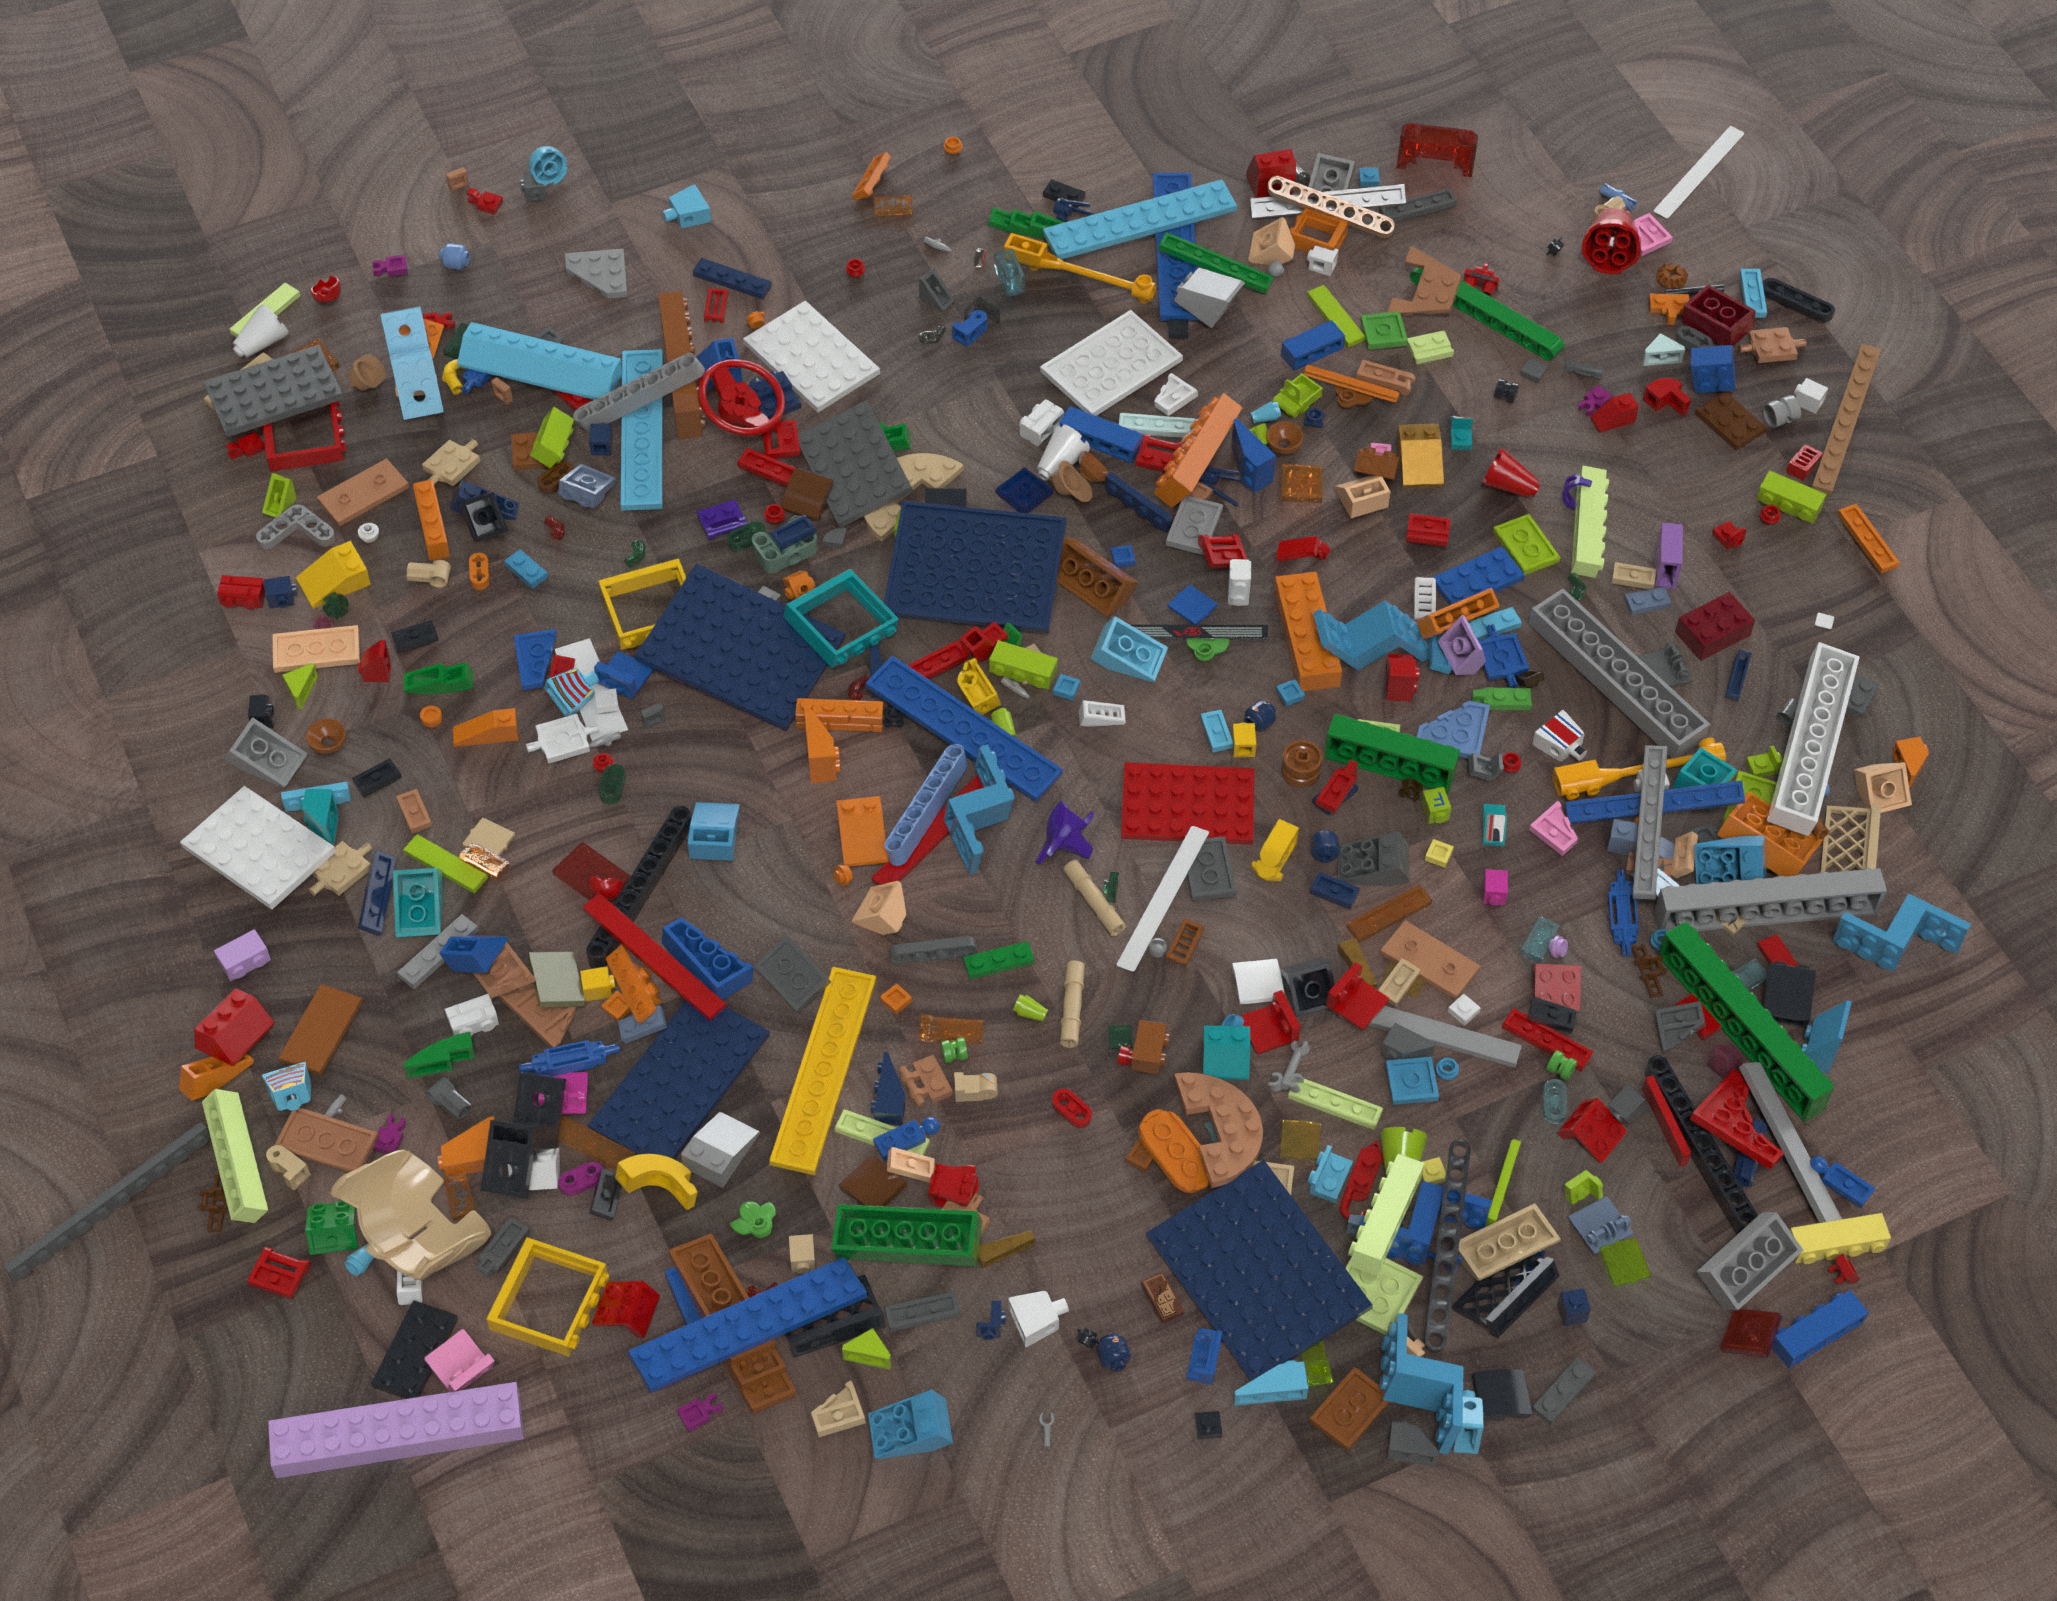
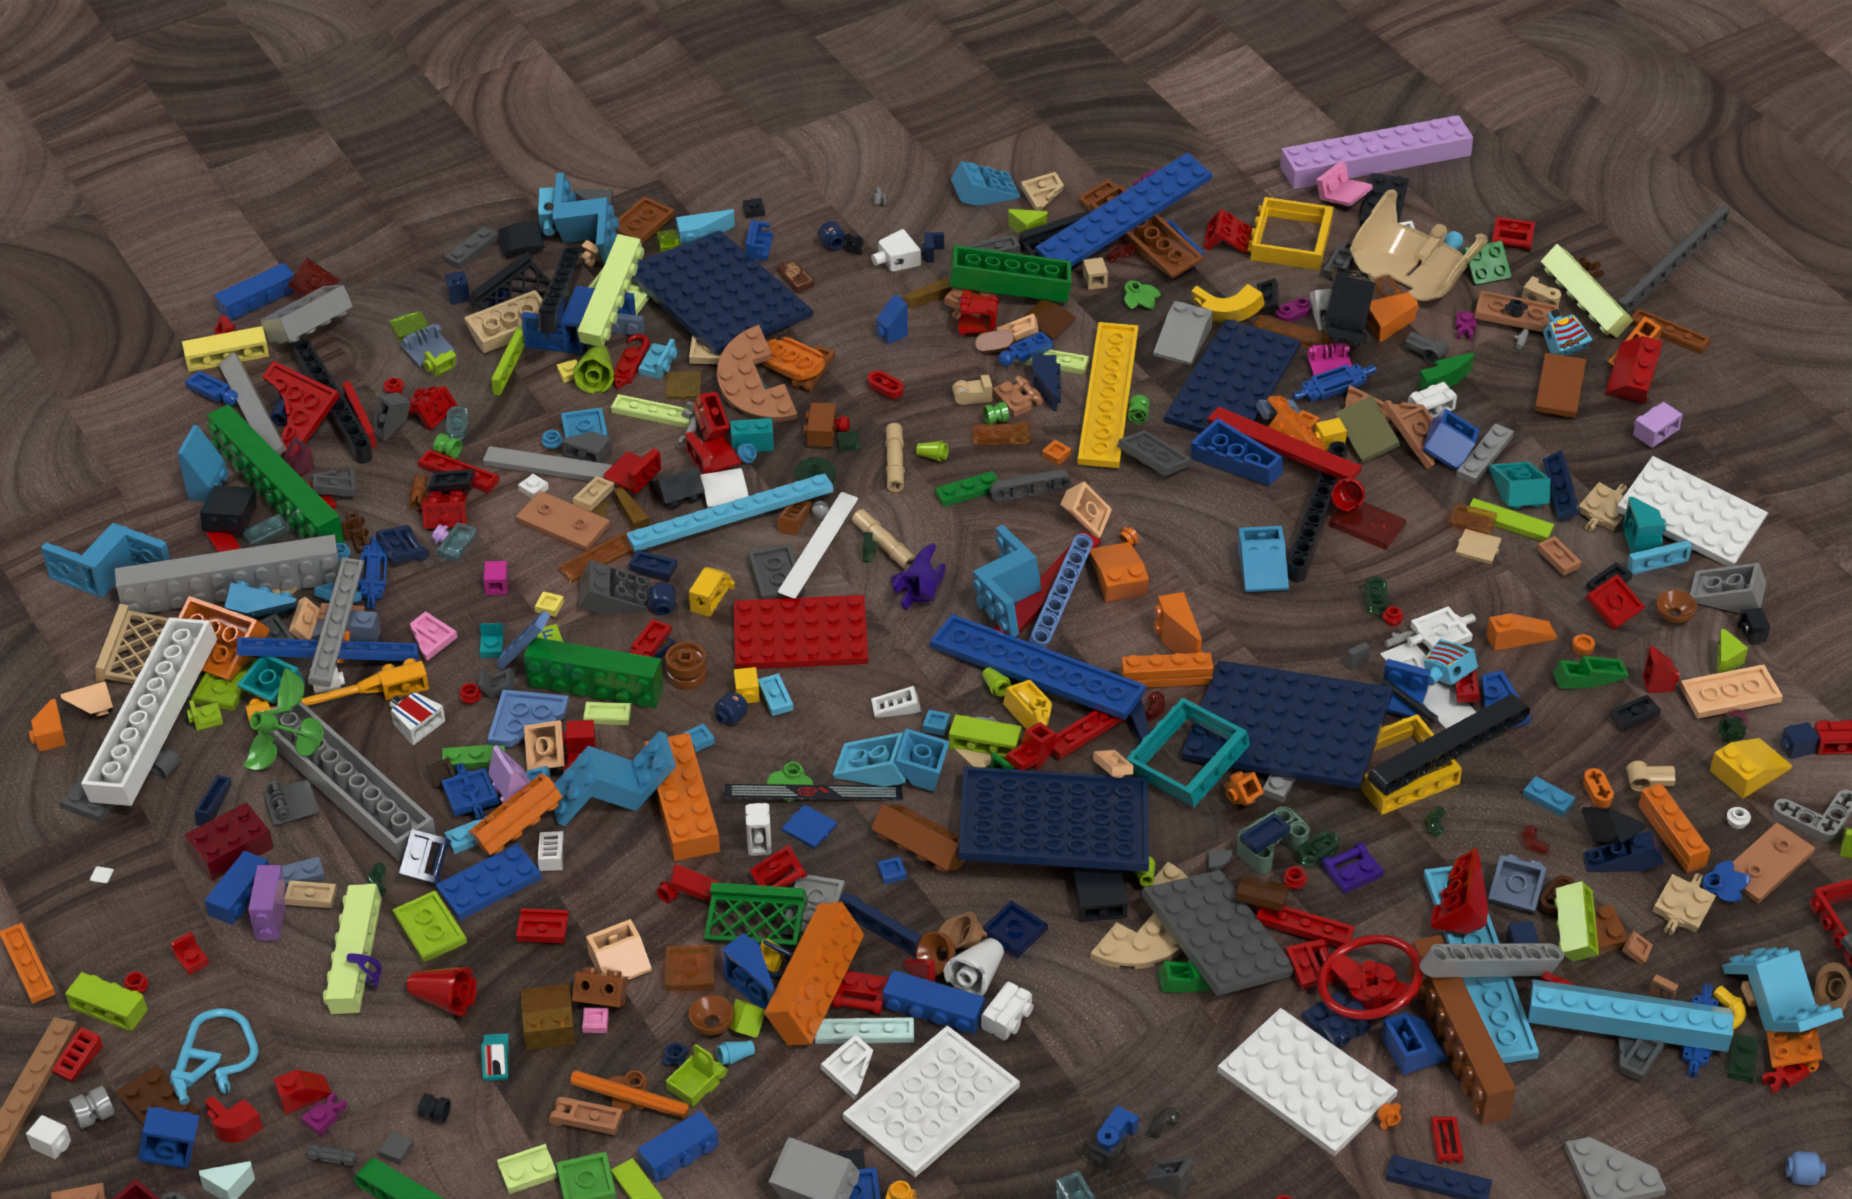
camera: 175 degrees right, 10 degrees down
none -> medium azure piece [170,1008,259,1105]
none -> blue brick [205,851,269,925]
none -> bright green plant [243,668,324,770]
none -> dark blue plate [376,525,430,563]
none -> red plate [383,378,404,394]
none -> plate [398,829,451,886]
none -> dark orange pin [409,473,427,511]
none -> medium blue tile [496,611,551,670]
none -> light nougat slope [524,720,564,771]
none -> medium azure plate [626,473,833,552]
none -> red brick [692,392,731,442]
none -> green fence [704,883,809,948]
none -> yellow plate [760,939,784,972]
none -> clear green plate [794,457,836,484]
none -> blue slope [875,294,908,344]
none -> dark azure slope [895,728,950,792]
none -> red tile [902,958,935,982]
none -> tile [975,330,1016,354]
none -> light nougat plate [1093,750,1134,778]
none -> bright green wheel [1128,395,1150,424]
none -> black beam [1368,694,1530,795]
none -> black bar [1382,679,1439,724]
none -> red wedge [1430,848,1488,934]
none -> black plate [1504,299,1528,317]
none -> red tile [1585,574,1645,631]
none -> nougat tile [1622,931,1653,965]
none -> dark orange tile [1630,308,1711,355]
none -> blue plate [1702,860,1751,902]

